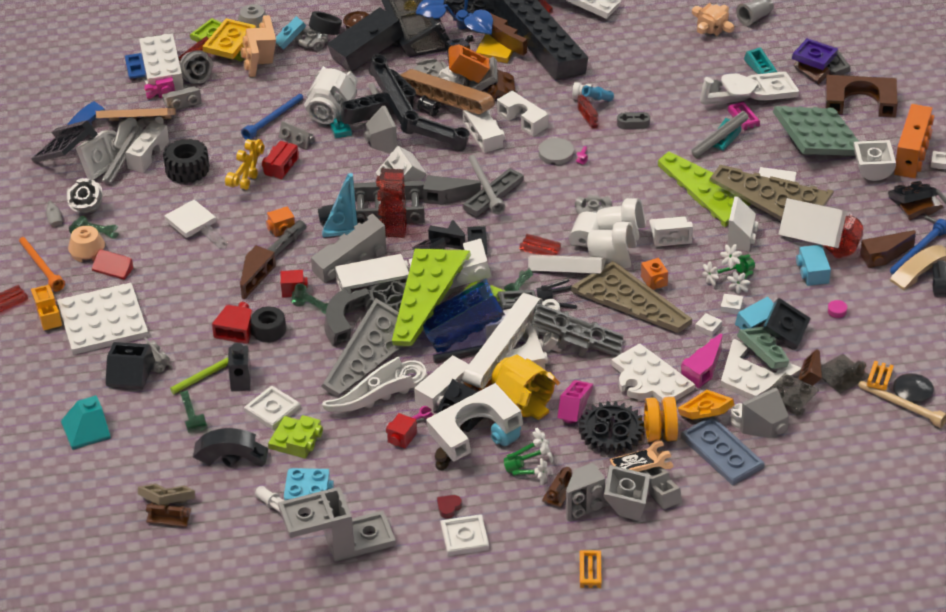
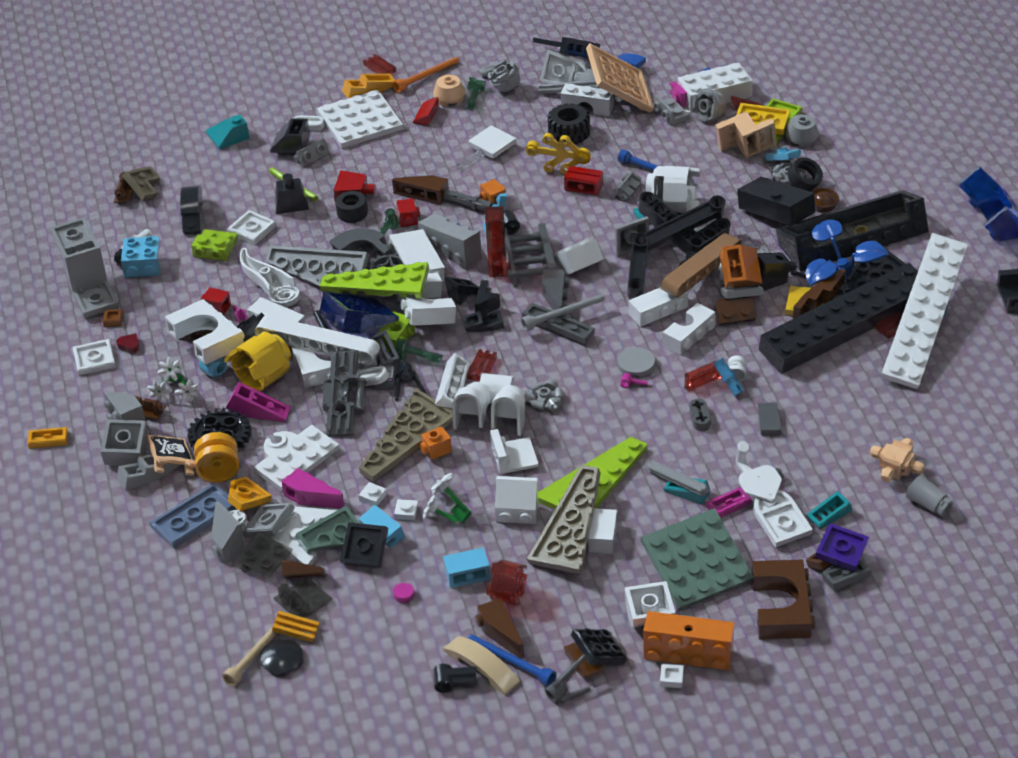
camera: 85 degrees right, 0 degrees up
clear green brick [180,390,208,433] -> none
white tile [778,198,847,248] -> none
none -> dark orange tile [102,309,124,327]
none -> light grey tile [242,503,295,537]
none -> white tile [294,115,325,131]
none -> dark grey tile [758,403,781,435]

